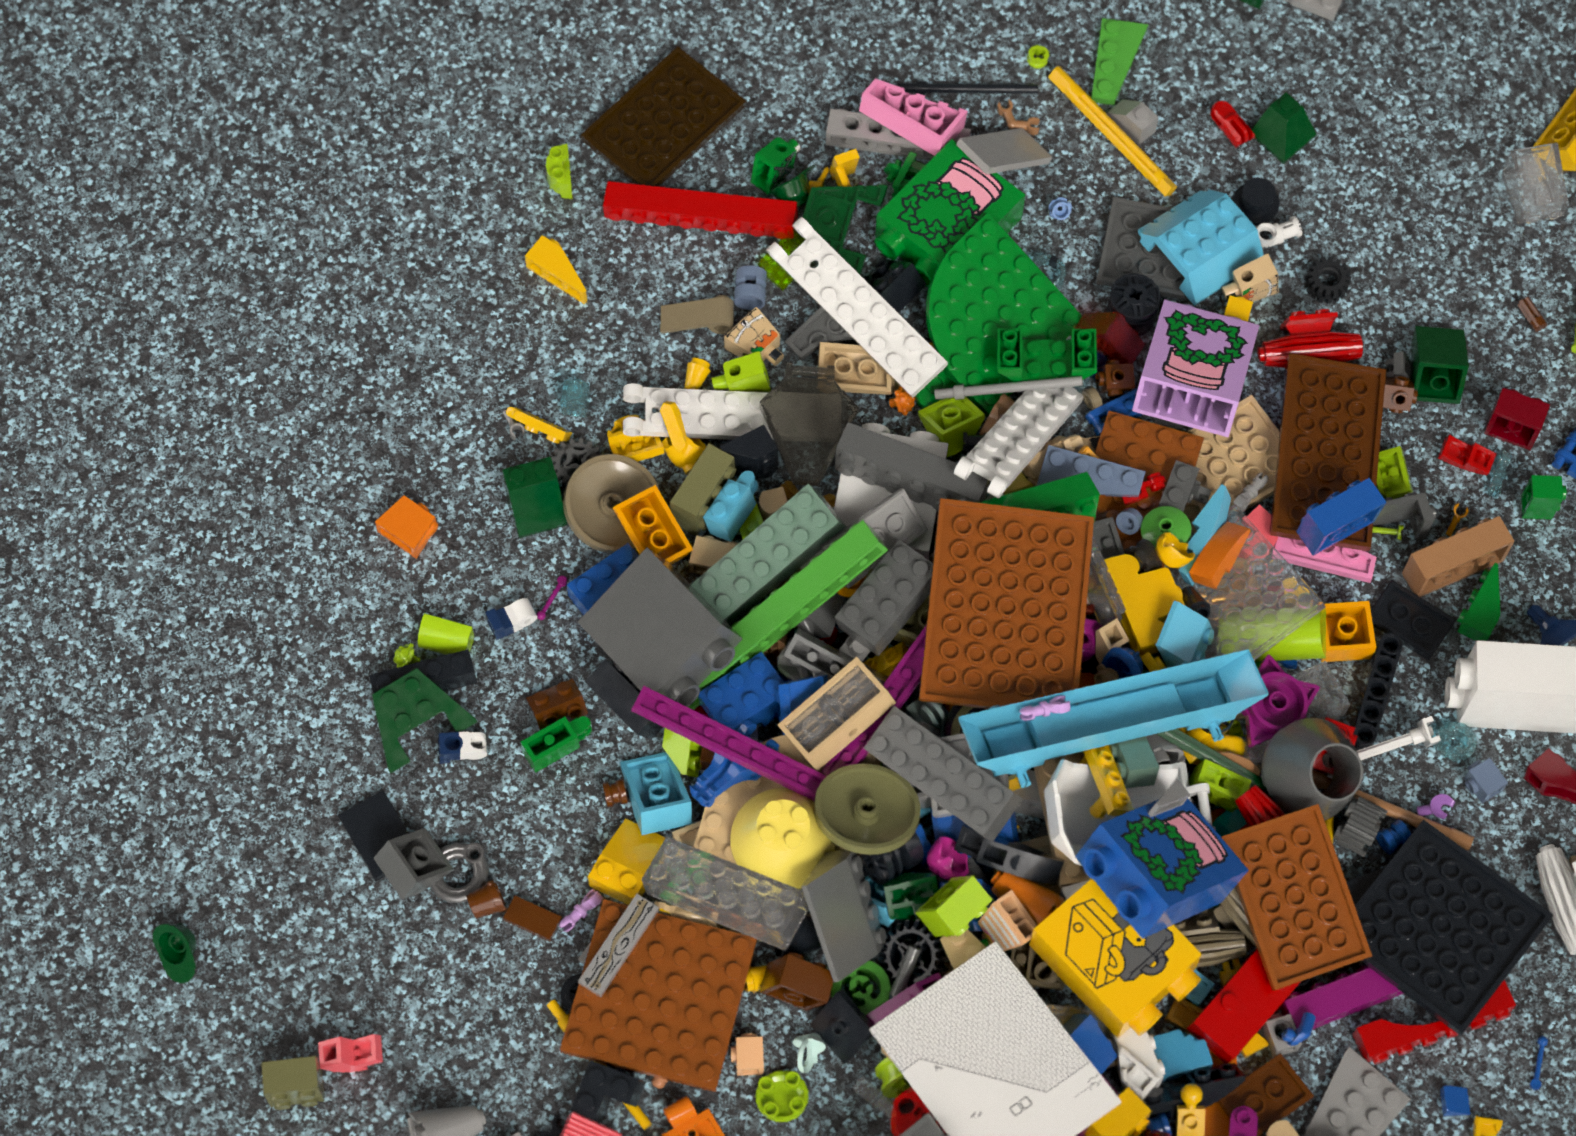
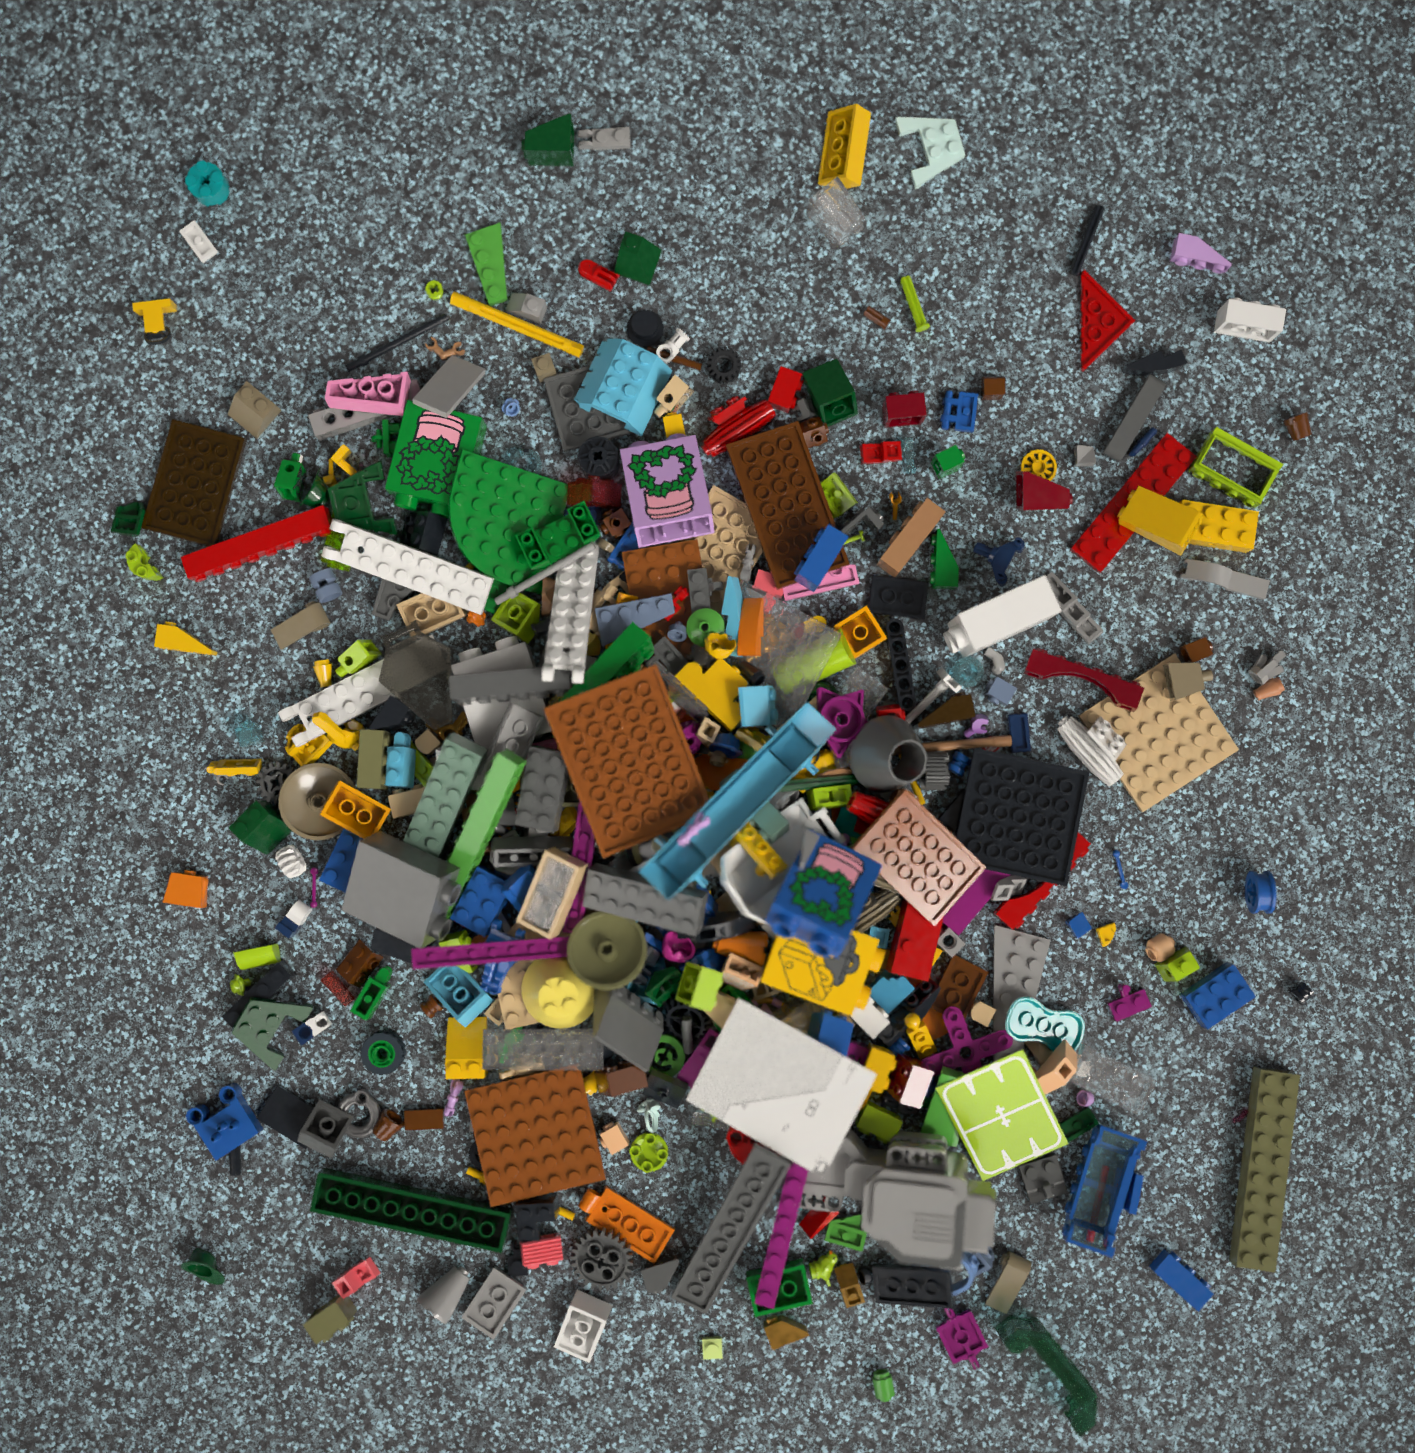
camera: 20 degrees left, 20 degrees up
light grey tile [578,894,659,997] -> none
tan torso [724,307,784,366] -> none
white tile [1118,1046,1160,1100] -> none
blue arm [1282,1012,1316,1046] -> none
none -> dark green slope [110,502,145,537]
none -> blue piece [186,1083,264,1176]
none -> dark tan slope [228,381,282,439]
none -> white gear [276,844,306,879]
none -> dark green brick [310,1168,513,1253]
none -> clear red piece [320,971,355,1007]
none -> black wheel [360,1030,406,1075]
none -> dark tan brick [531,353,557,383]
none -> reddish brown bar [647,346,702,371]
none -> red brick [768,366,804,414]
none -> dark brown slope [913,691,976,730]
none -> light grey arm [984,647,1005,675]
none -> light grey slope [991,876,1027,901]
none -> dark blue tile [1007,713,1031,753]

